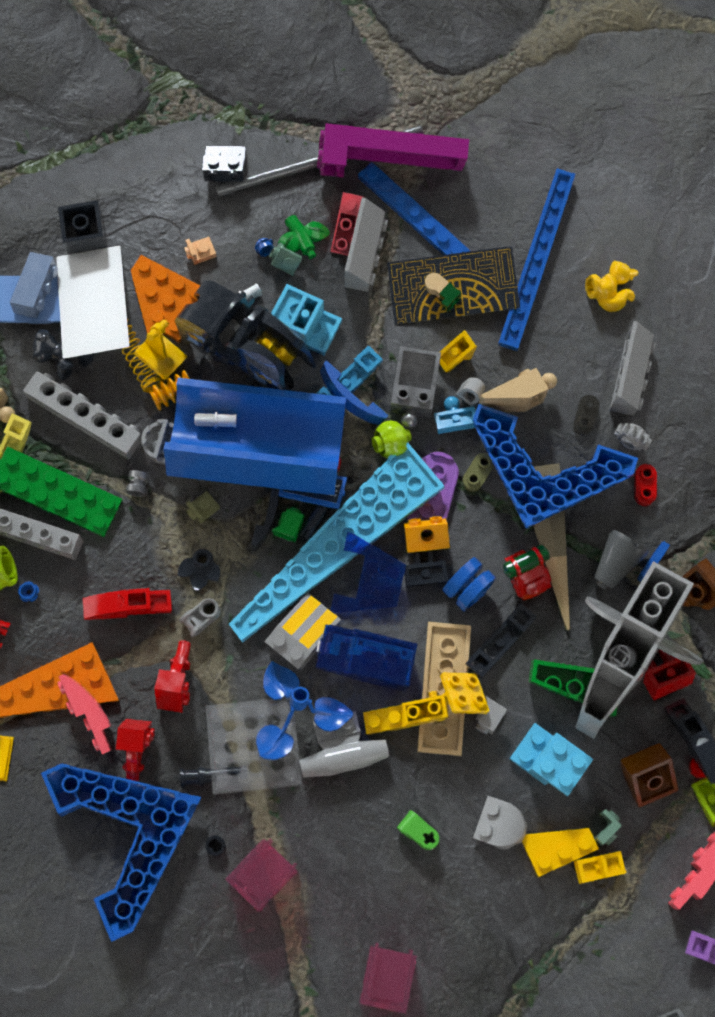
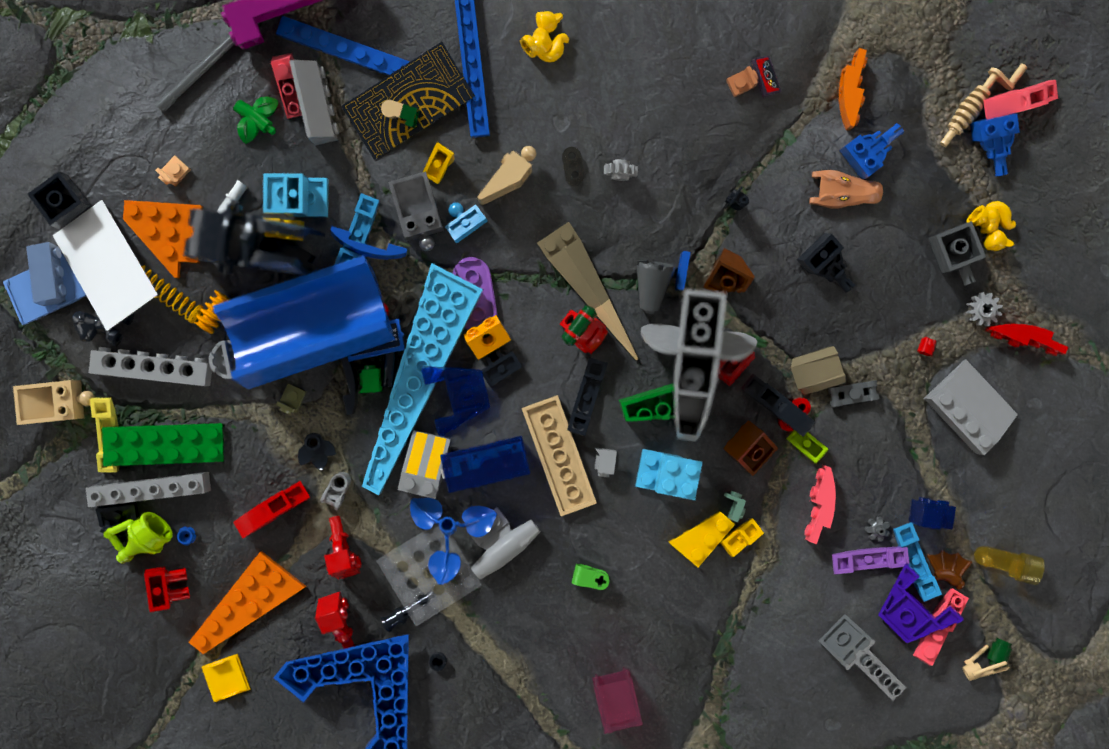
camera: 20 degrees left, 15 degrees up
coral slope [57,674,112,754] -> none
flat silver wheel [126,470,150,497] -> none
yellow plate [134,319,187,380] -> none
white axle [194,412,237,429] -> none
plate [203,146,246,182] -> none
clear pink container [225,838,298,912] -> none
blue plate [255,238,274,257] -> none
sand green bracket [269,242,302,276] -> none
yellow slope [363,695,449,735] -> none
lime plant [372,420,412,459] -> none
yellow plate [428,672,490,721] -> none
blue wheel [442,557,497,612] -> none
light grey plate [456,378,485,407] -> none
olive plate [462,453,494,492] -> none
blue wedge [472,404,638,529] -> none
light grey slope [473,796,527,850] -> none
light grey slope [610,321,656,416] -> none
red plate [634,464,657,506] -> none

